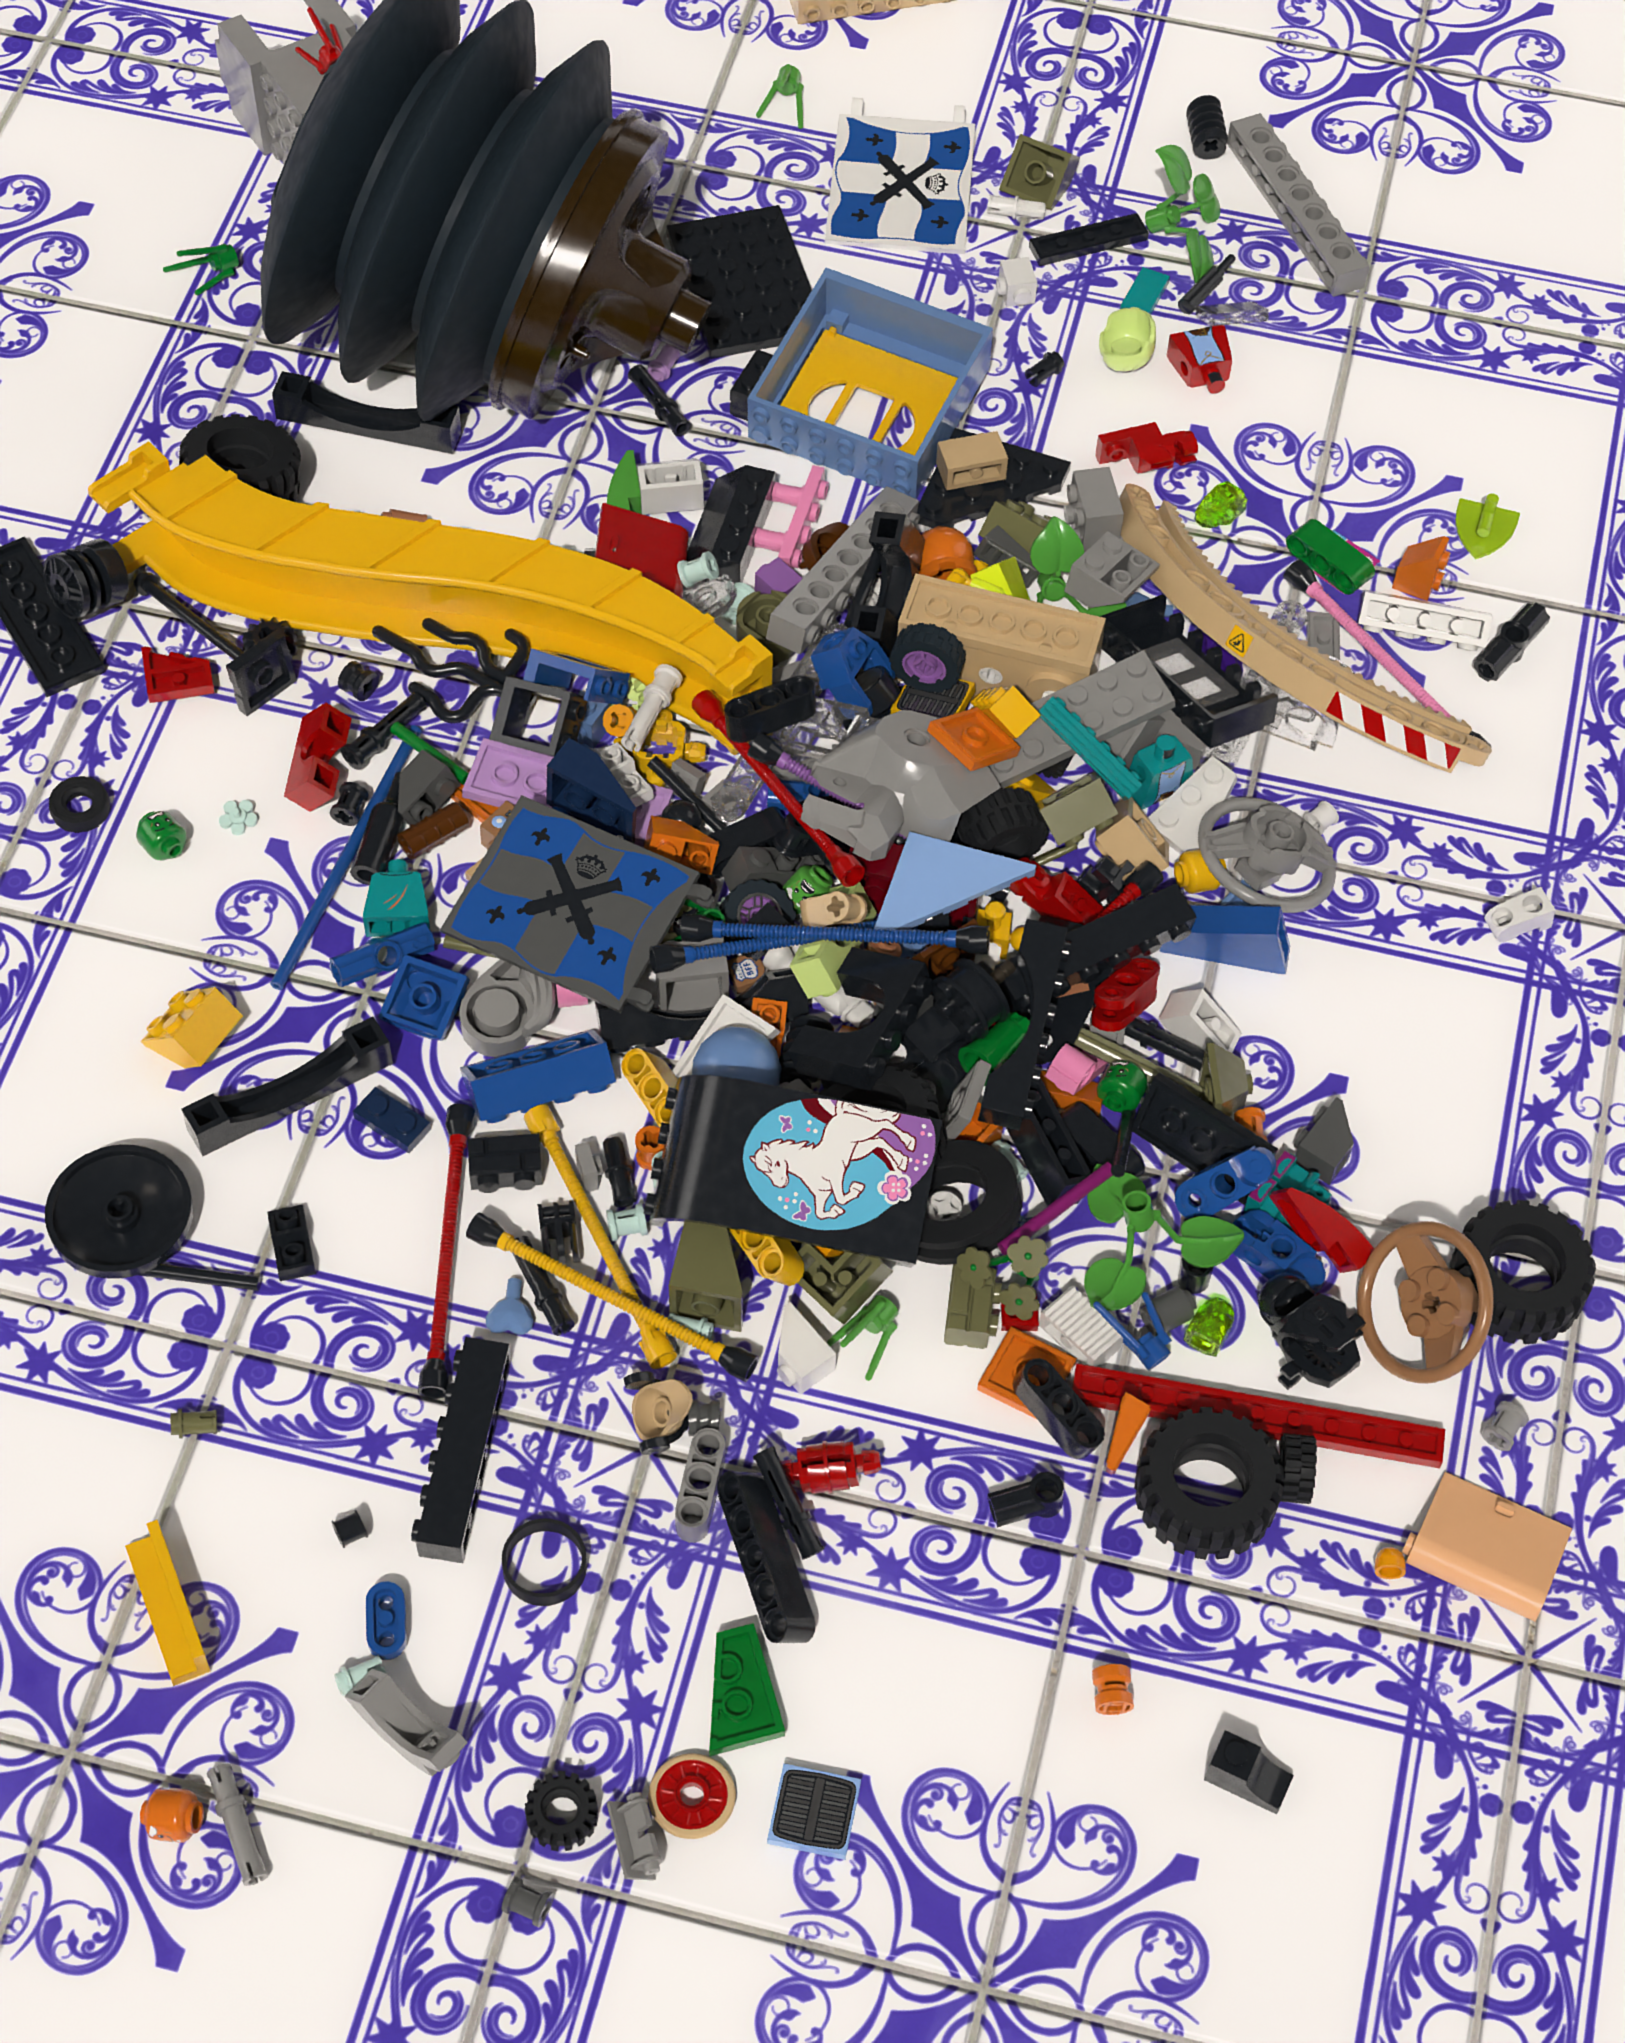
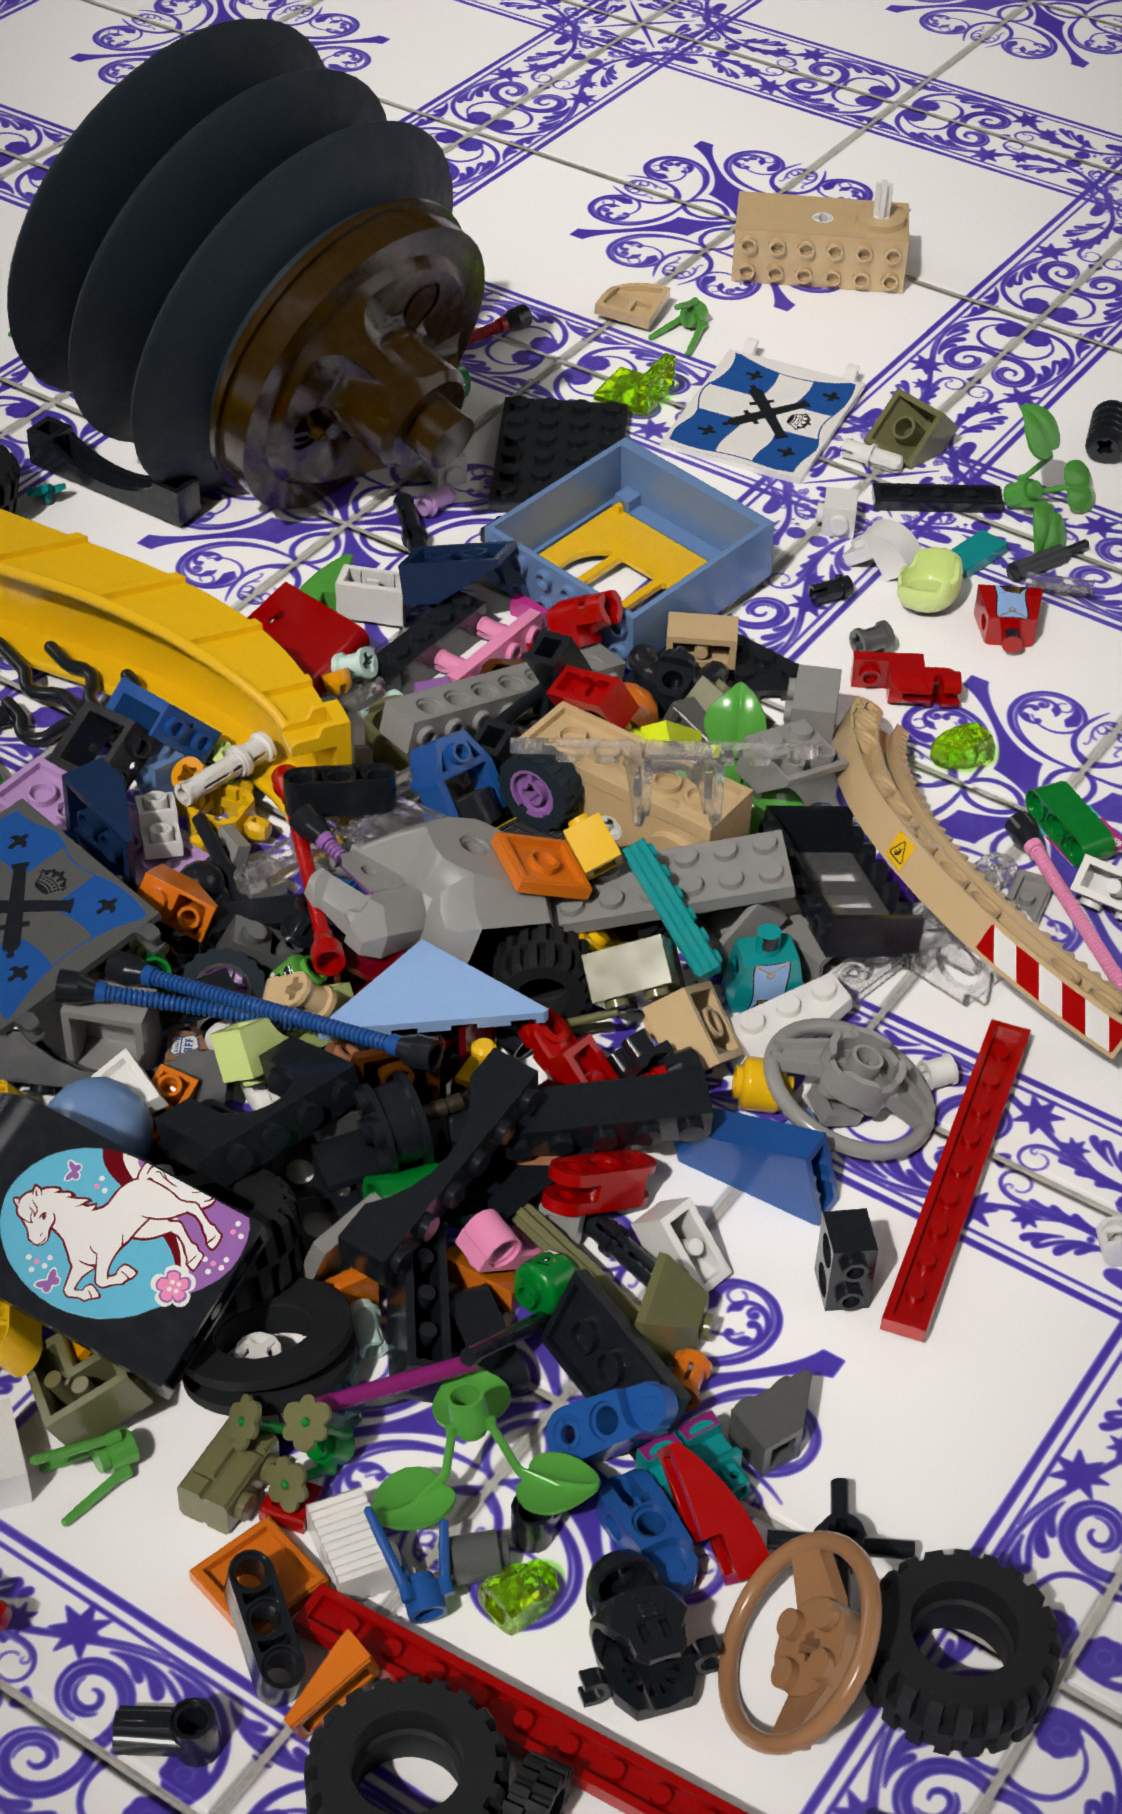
camera: 20 degrees right, 15 degrees down
none -> teal plant [26,483,67,504]
none -> light orange hinge [321,667,352,696]
none -> dark blue slope [398,540,517,610]
none -> dark pink piece [510,592,549,630]
none -> clear piece [510,737,819,828]
none -> red plate [526,590,623,651]
none -> red brick [546,665,640,729]
none -> clear neon green bracket [593,353,676,416]
none -> tan plate [594,283,671,330]
none -> black head [628,643,729,720]
none -> black bar [766,1478,915,1608]
none -> black brick [814,1208,878,1311]
none -> white brick [842,519,922,581]
none -> dark grey bush [849,620,895,652]
none -> red plate [880,1019,1031,1343]

